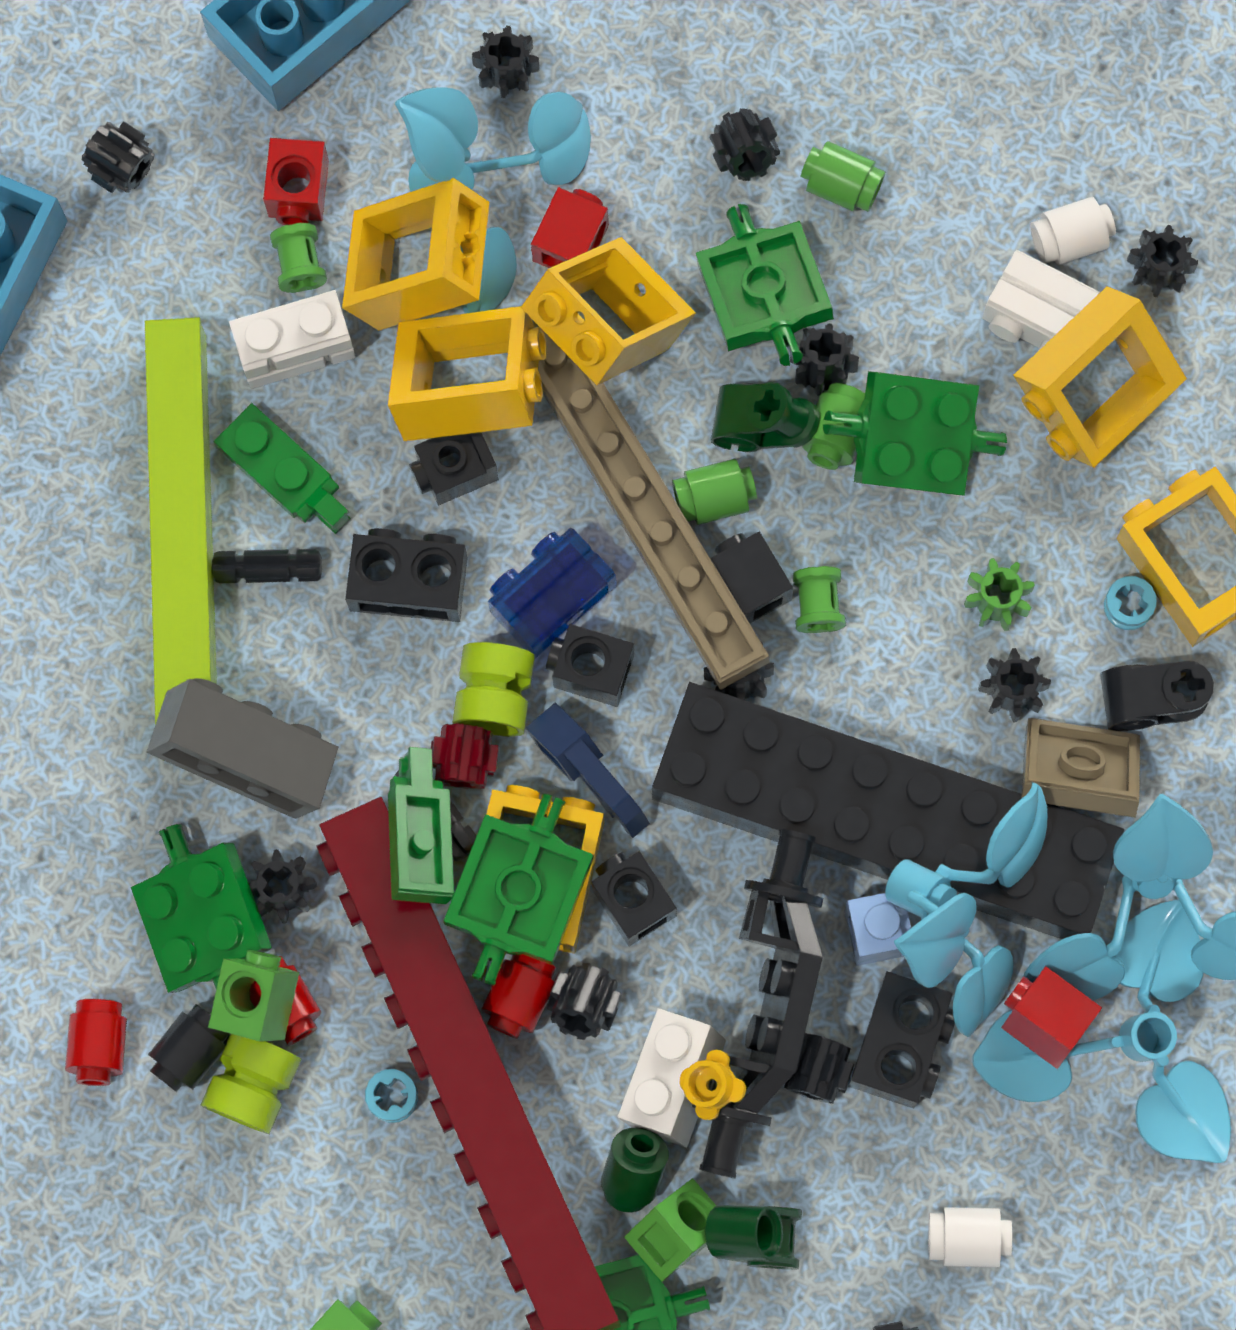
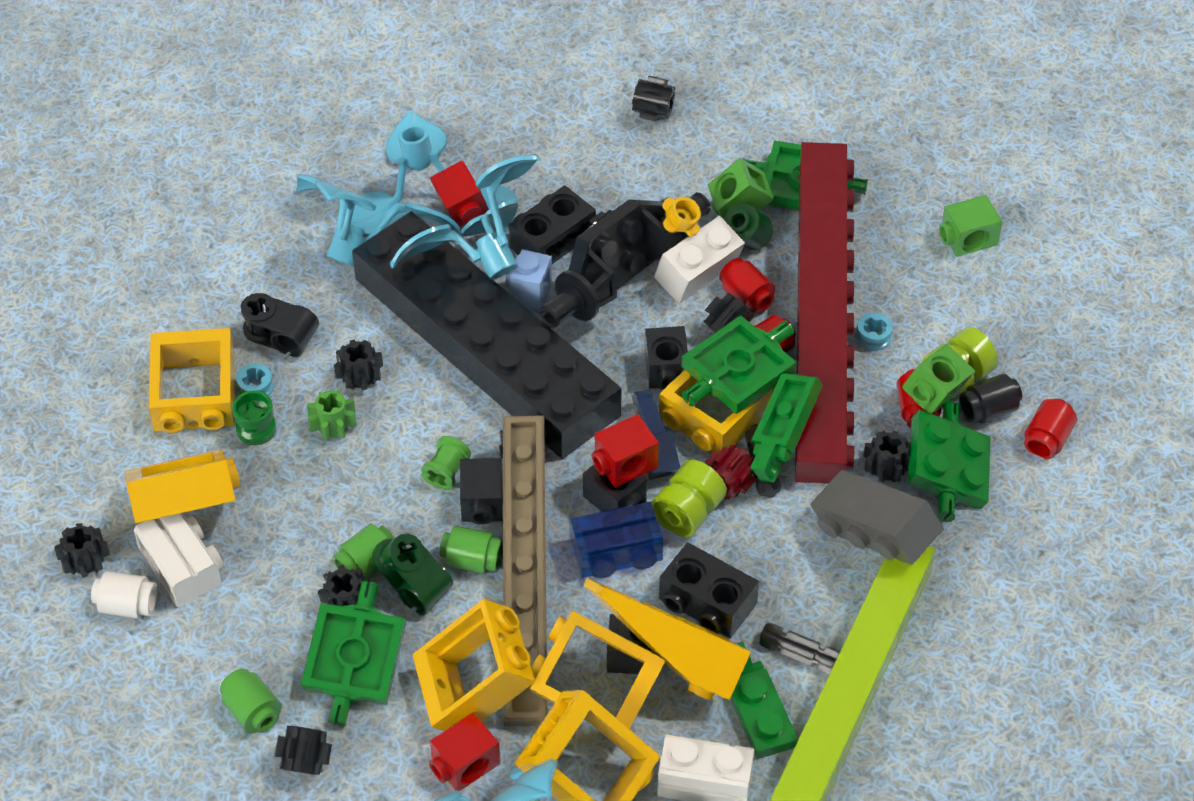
camera: 155 degrees left, 25 degrees down
dark green piece [705,1205,802,1270] -> none
green plate [823,371,1007,496] -> none
white brick [928,1207,1012,1267] -> none
dark tan tile [1021,718,1140,818] -> none
none -> green wheel [232,390,276,446]
none -> yellow wedge [584,578,751,701]
none -> red brick [591,414,659,487]
none -> red brick [719,258,776,313]

